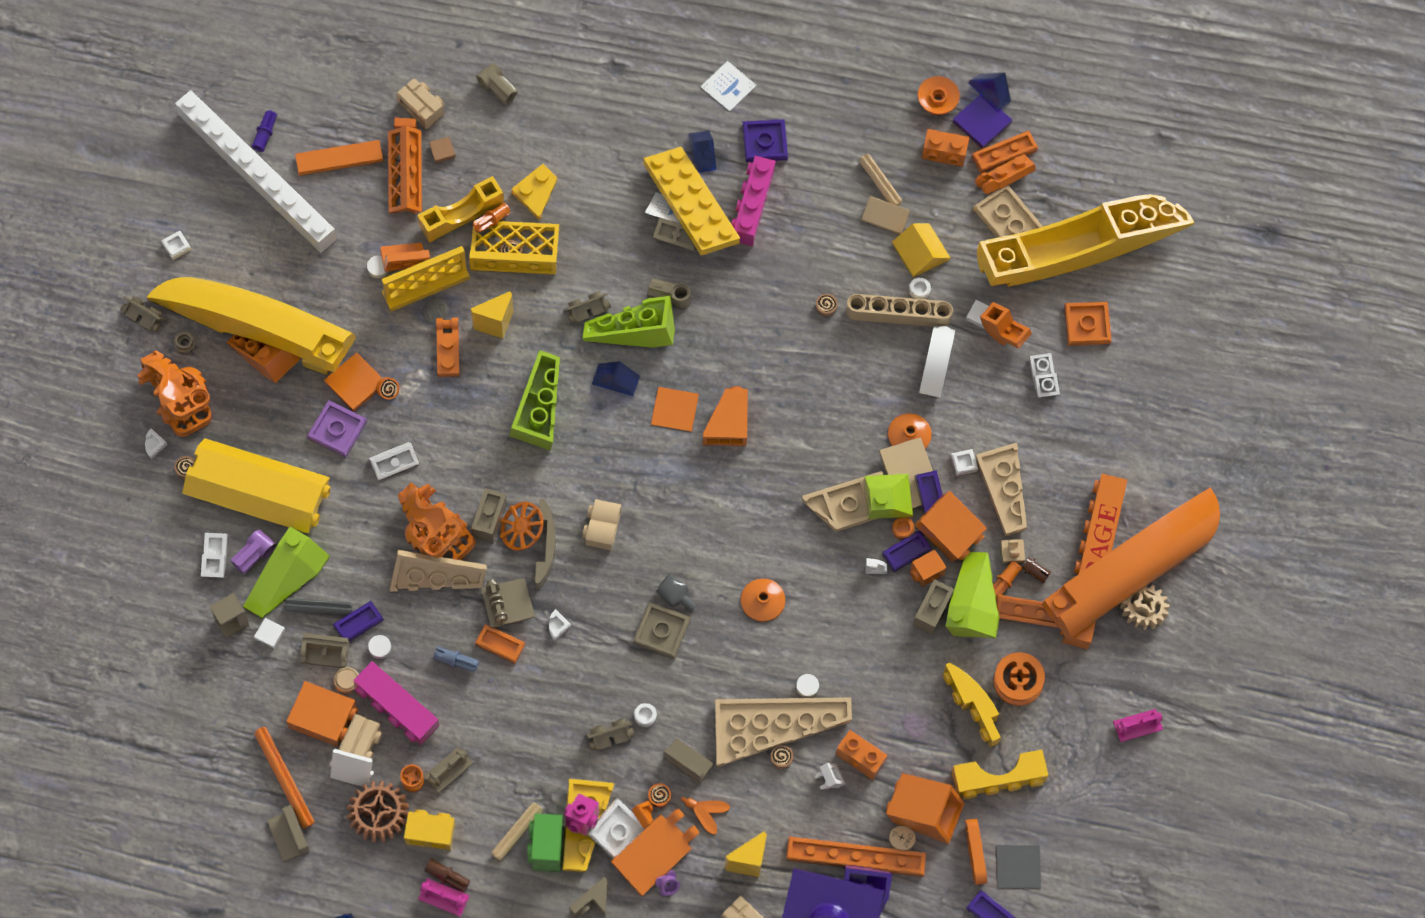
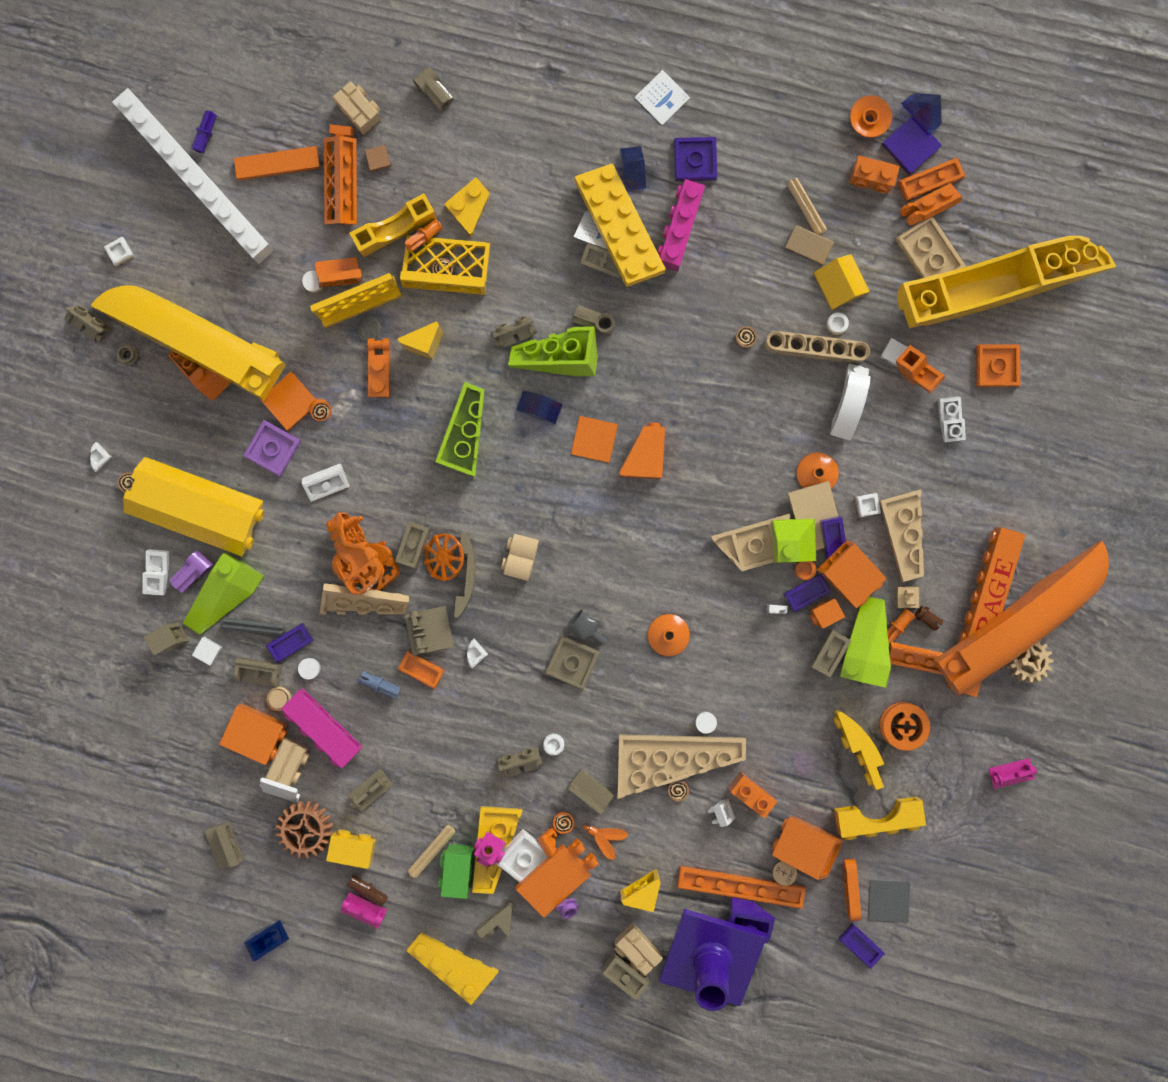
camera: 10 degrees right, 20 degrees up
orange animal [137,350,212,437] -> none
orange axle [254,727,314,829] -> none
orange wheel [400,764,424,793] -> none

